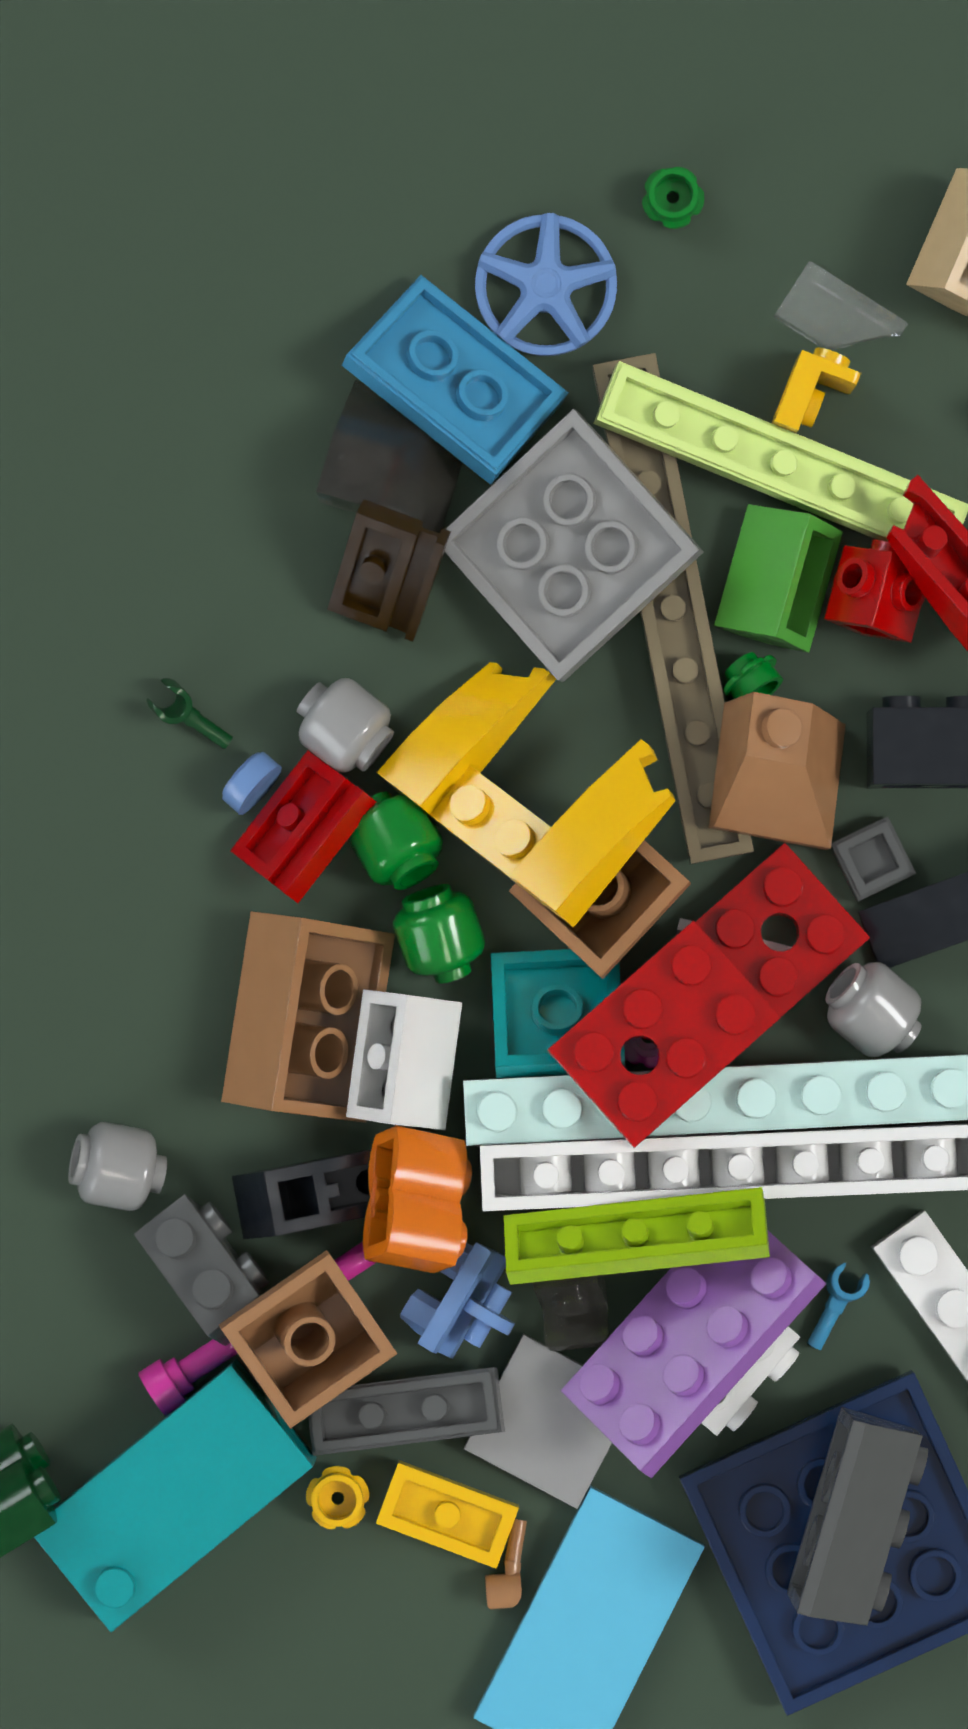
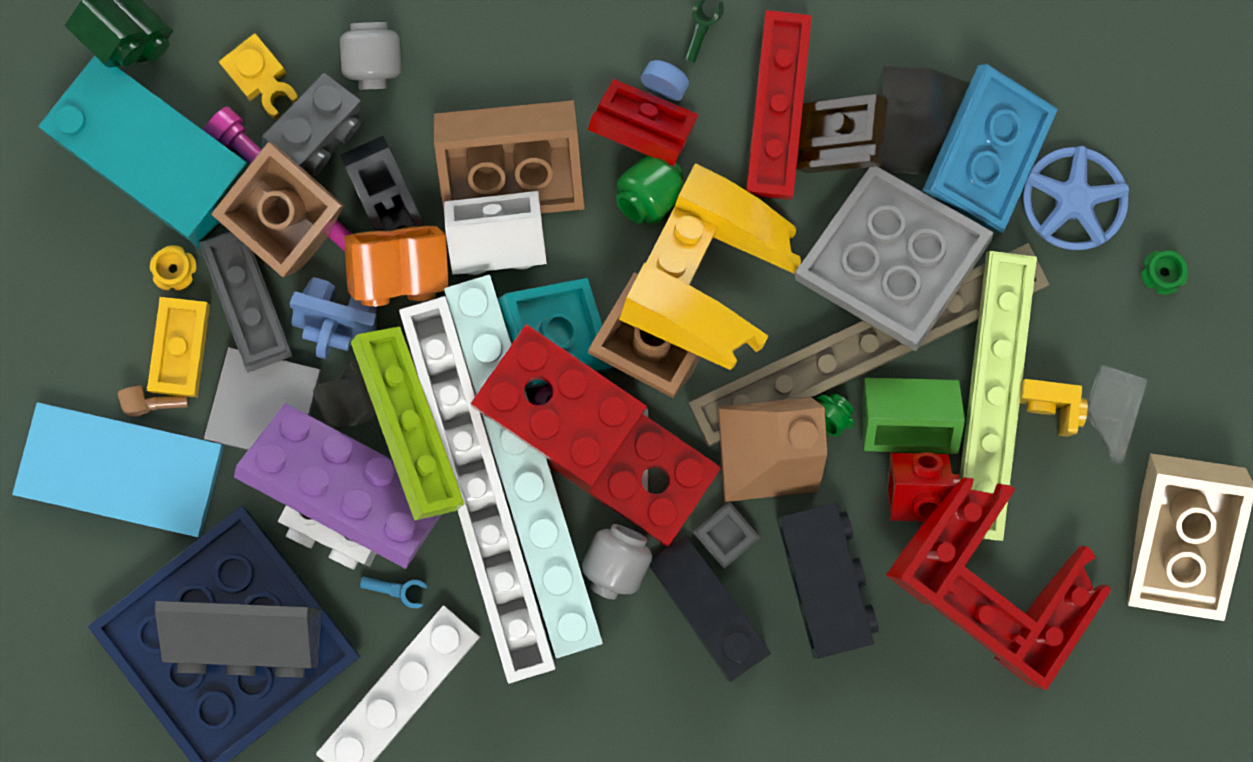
camera: 70 degrees right, 5 degrees down
light grey head [296,678,394,772] -> none
green head [393,884,485,984] -> none
none -> yellow plate [218,33,299,121]
none -> red plate [746,10,812,200]

